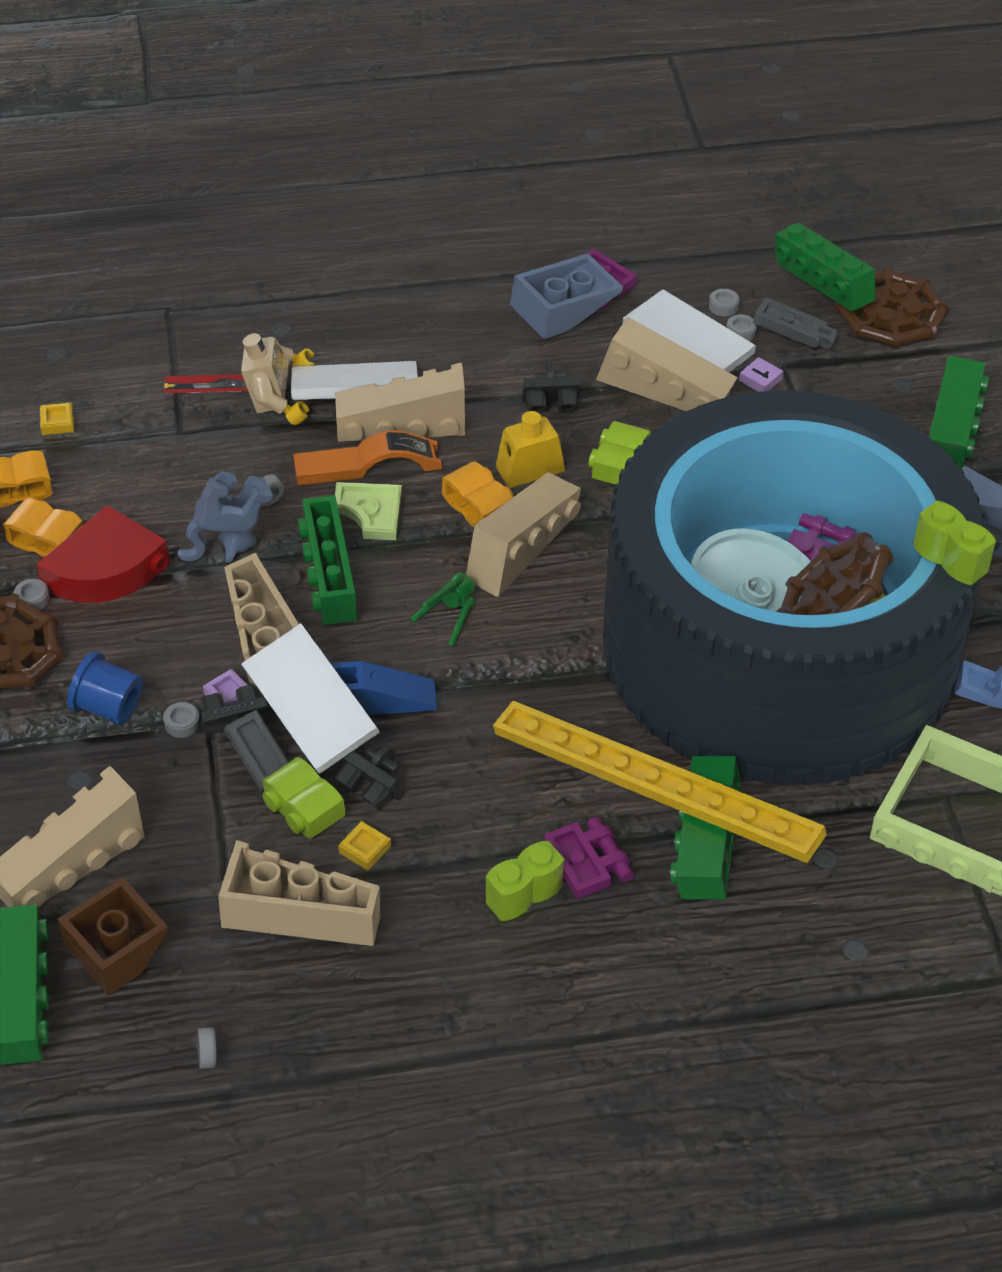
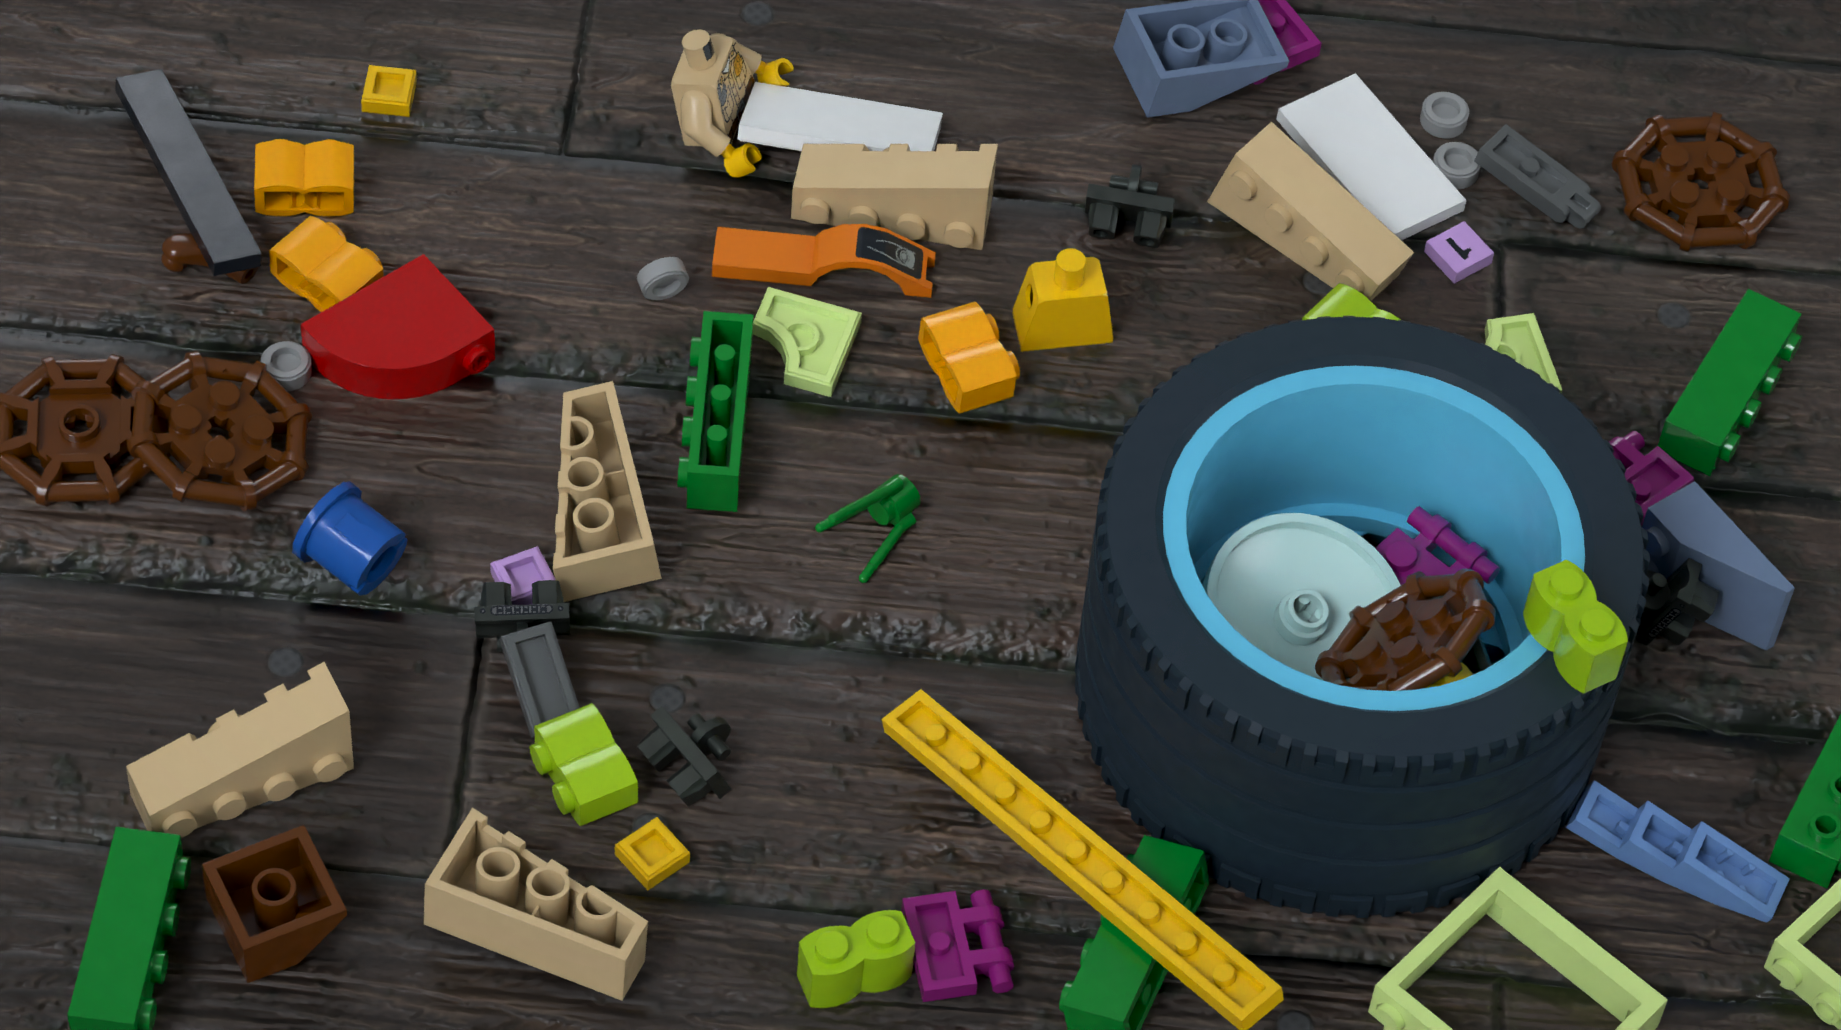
camera: 10 degrees right, 5 degrees up
light grey tile [163,702,200,738] -> none
sticker [164,374,248,393] -> none
sand blue animal [177,471,273,563] -> none
white tile [242,623,379,774] -> none
blue slope [330,661,437,715] -> none
tan wedge [466,472,581,597] -> none
lime brick [588,421,651,484] -> none
green brick [775,223,875,312] -> none

